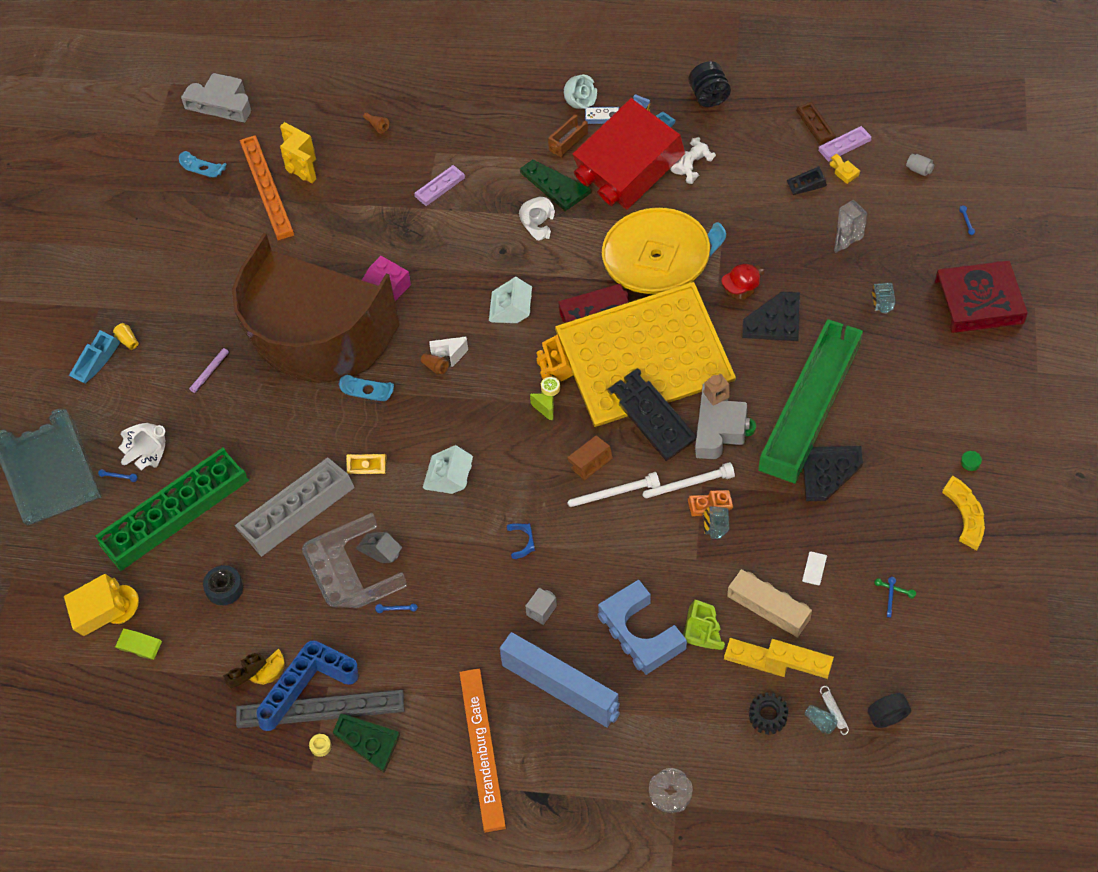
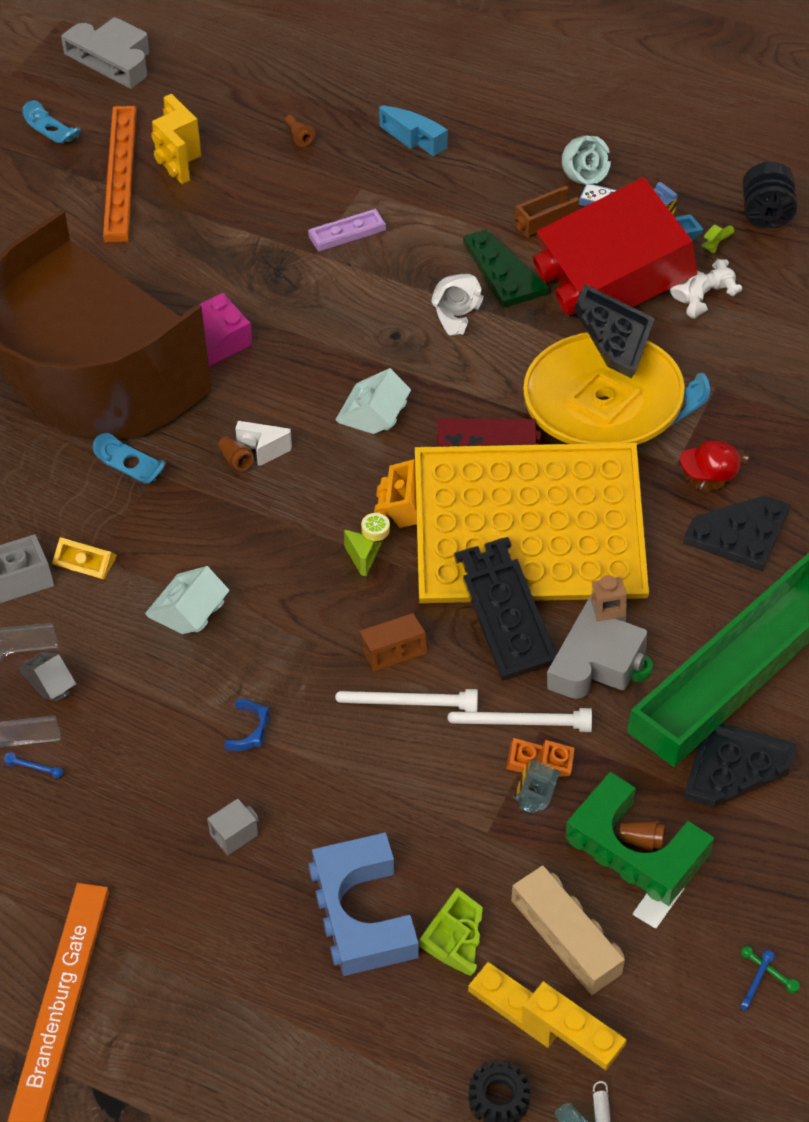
camera: 15 degrees right, 5 degrees down
medium blue brick [500,632,620,728] -> none
none -> dark azure slope [379,105,448,157]
none -> green arch [565,772,714,906]
none -> black plate [574,284,655,378]
none -> dark orange cone [619,821,666,852]
none -> lime bar [701,225,735,253]

